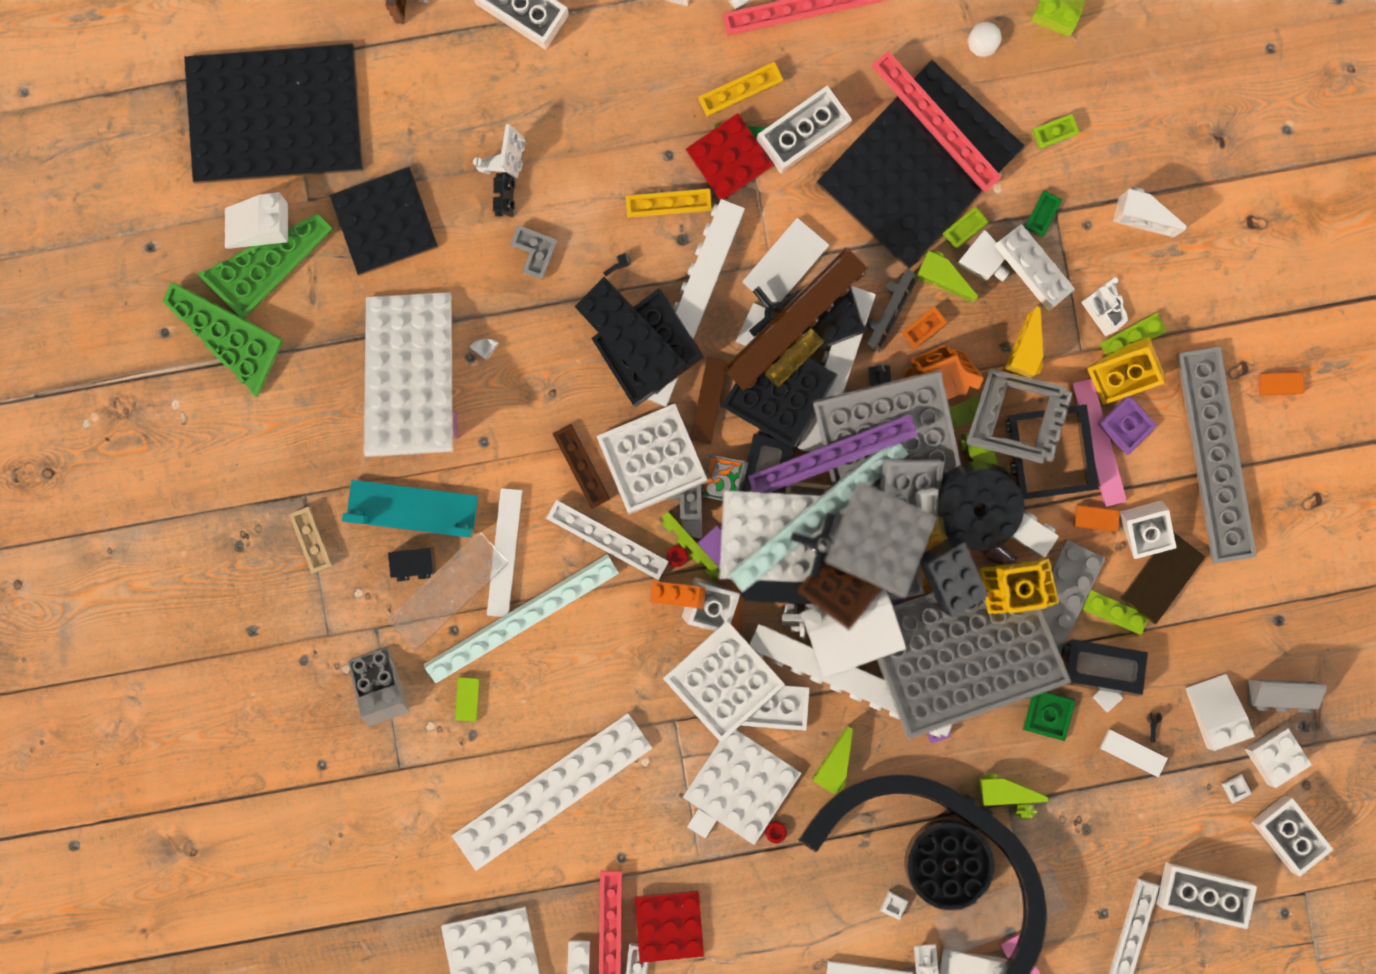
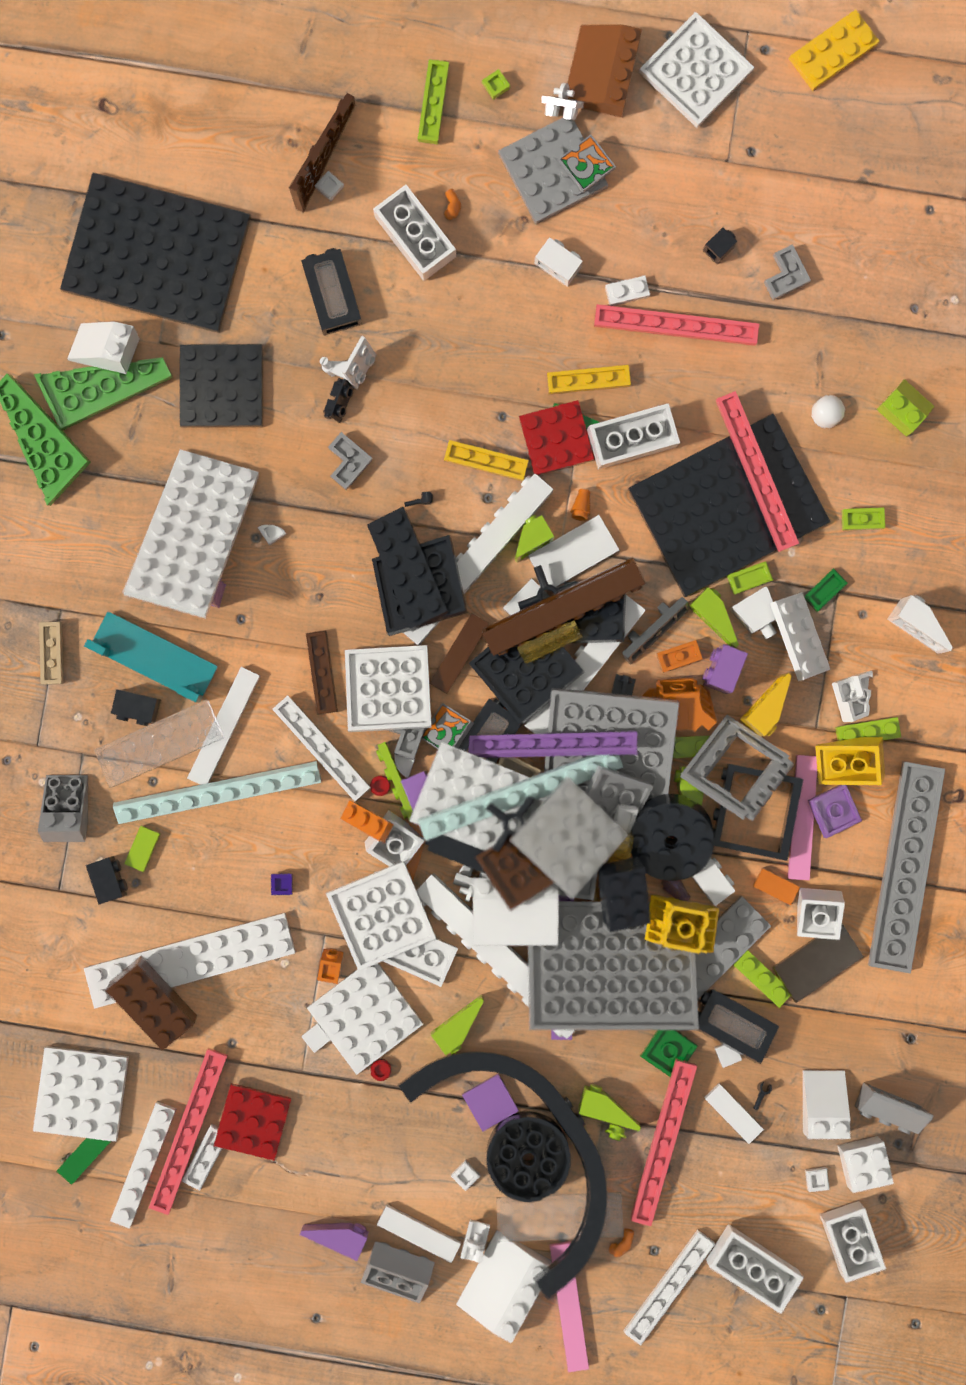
camera: 15 degrees right, 0 degrees up
none -> black brick [85,856,128,905]
none -> reddish brown brick [105,956,197,1051]
none -> dark purple plate [271,873,293,895]
none -> black piece [301,248,363,336]
none -> orange bracket [317,949,344,984]
none -> medium lavender tile [462,1073,519,1132]
none -> lime slope [515,515,554,562]
none -> orange cone [570,489,591,521]
none -> orange arm [609,1228,635,1257]
none -> coral plate [630,1059,697,1226]
none -> medium lavender brick [702,644,748,694]

